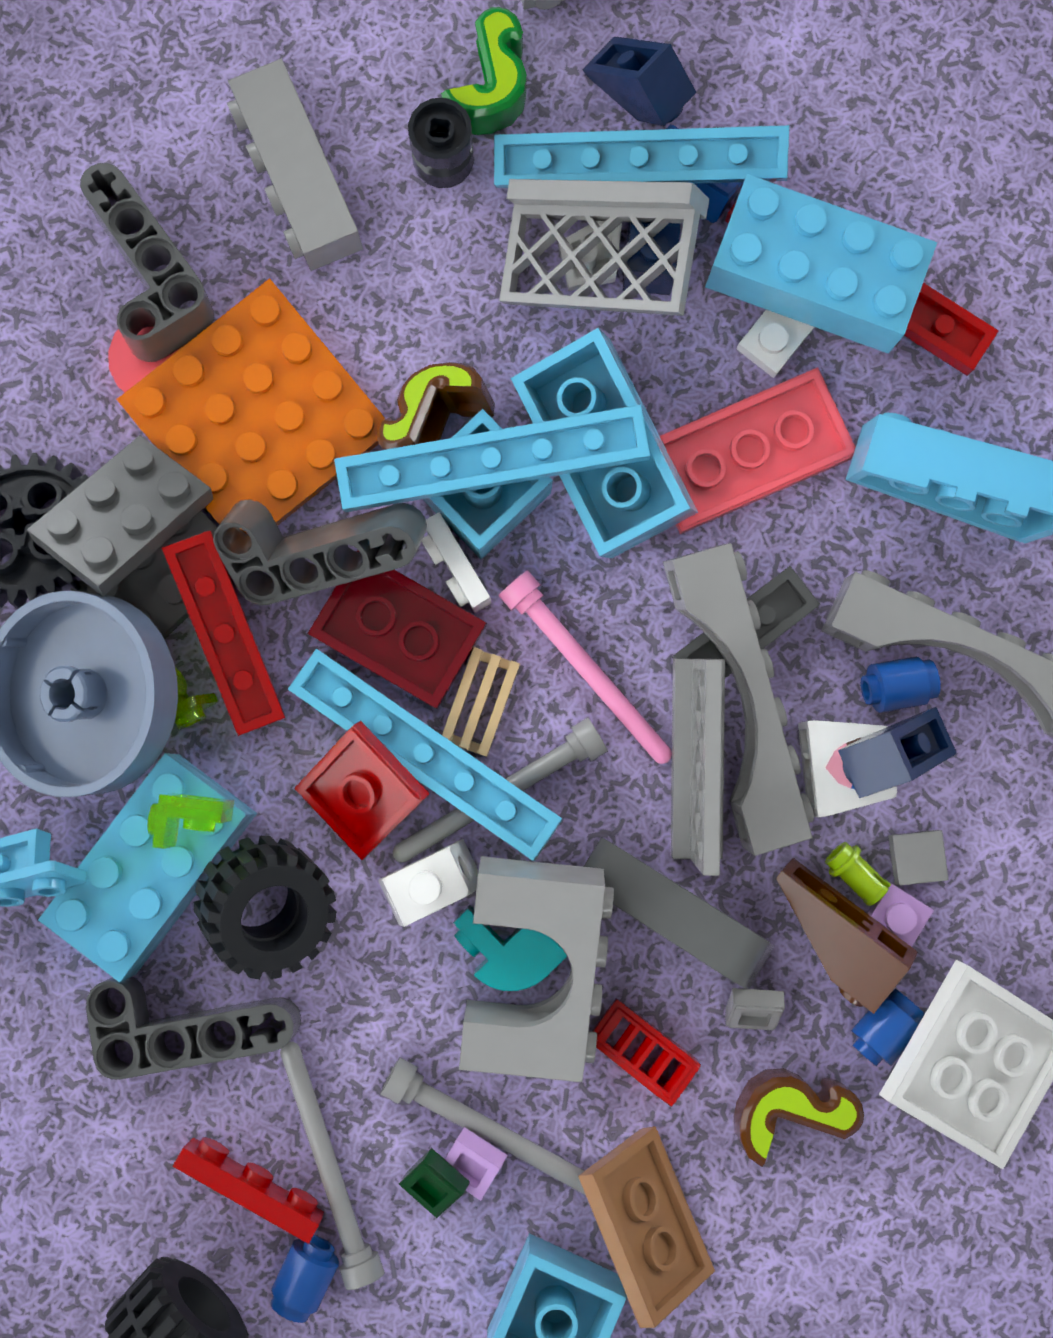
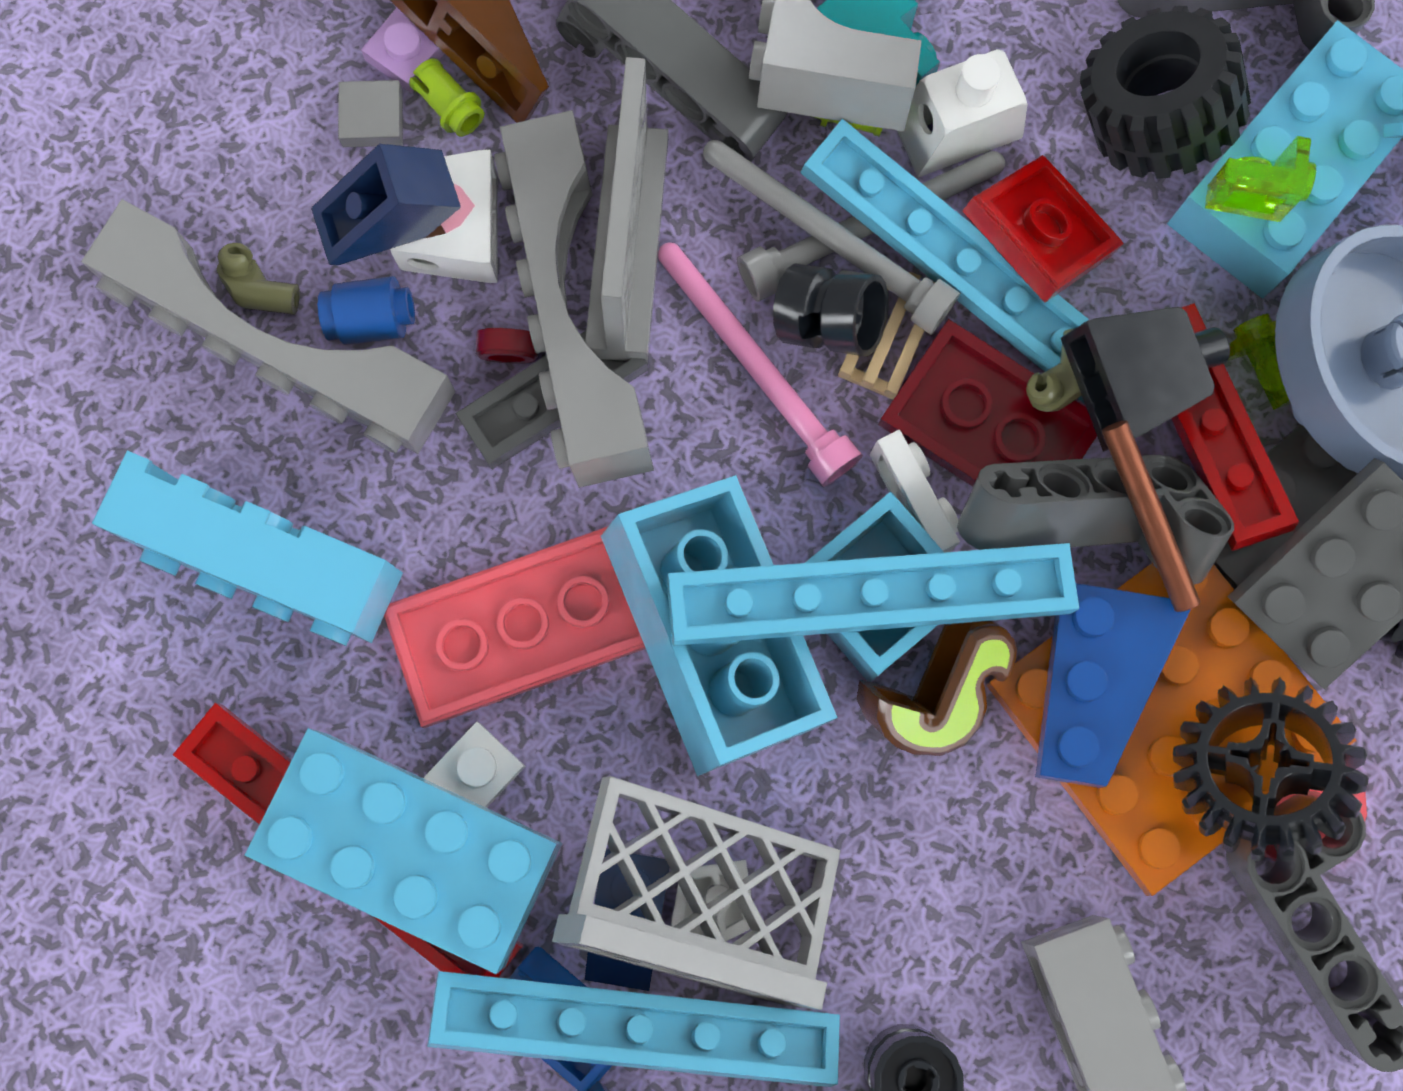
camera: 175 degrees left, 5 degrees down
none -> olive arm [217,243,300,315]
none -> dark red tile [475,328,538,364]
none -> light grey piece [703,140,961,335]
none -> black wheel [773,263,889,357]
none -> olive arm [1026,329,1082,412]
none -> blue wing [1035,583,1191,788]
none -> black torso [1060,307,1230,452]
none -> copper bar [1102,420,1201,612]
none -> black gear [1173,677,1369,863]

